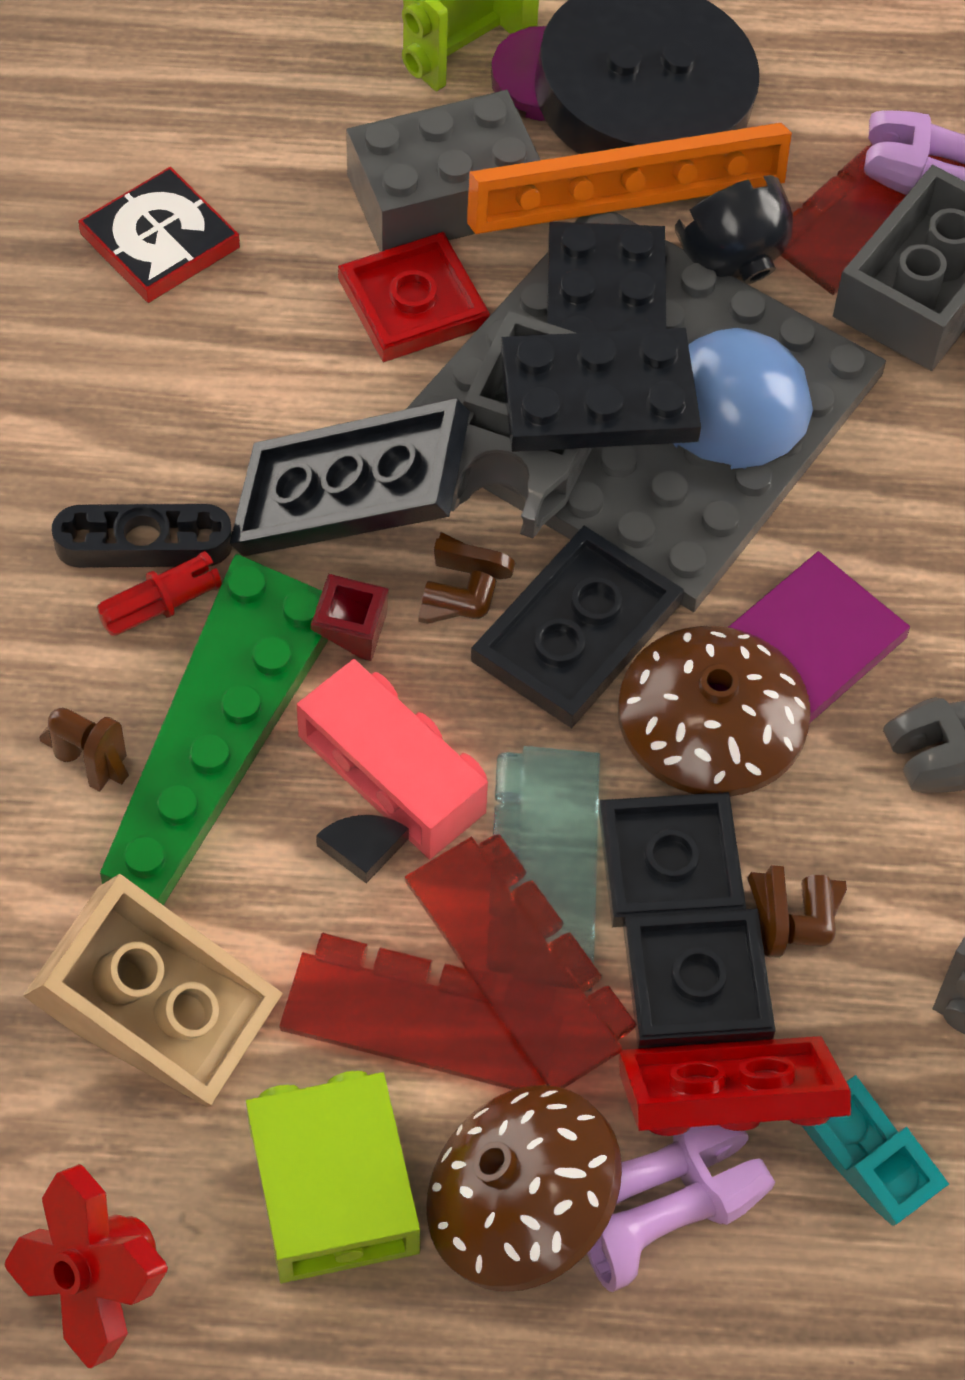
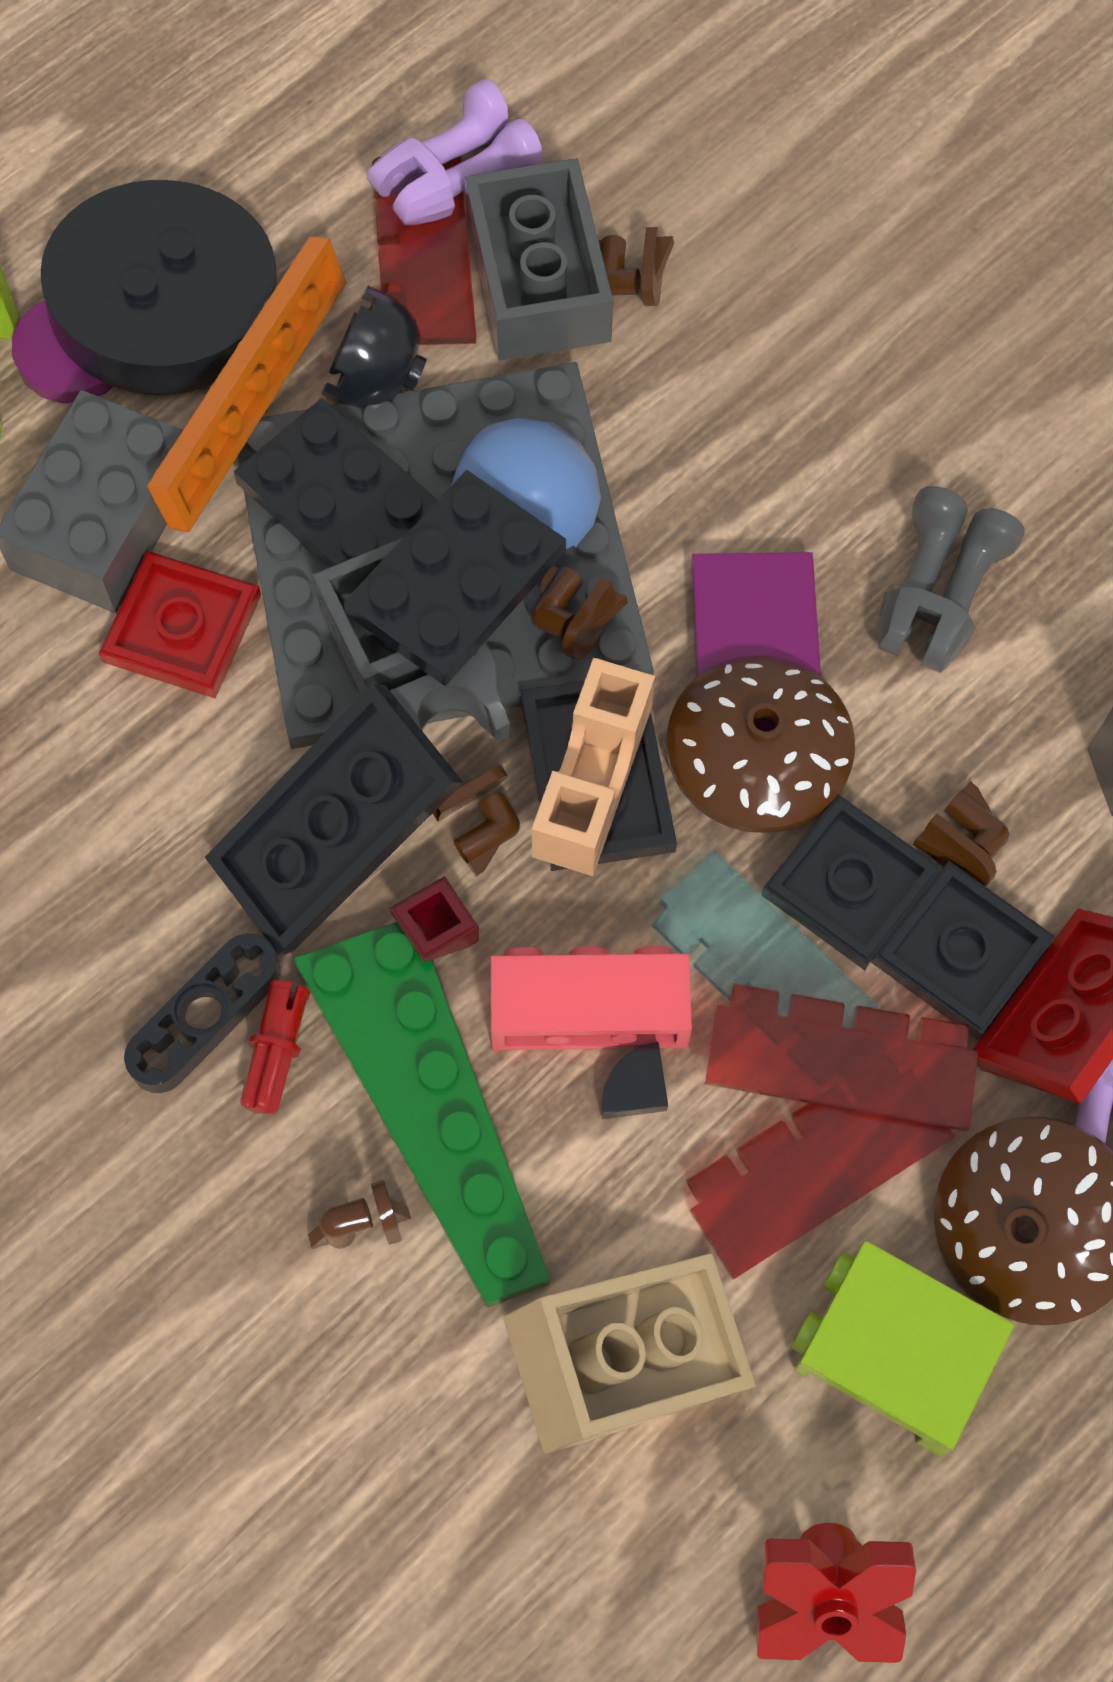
camera: 45 degrees left, 10 degrees up
none -> reddish brown piece [531,566,628,660]
none -> light nougat arch [531,657,655,876]

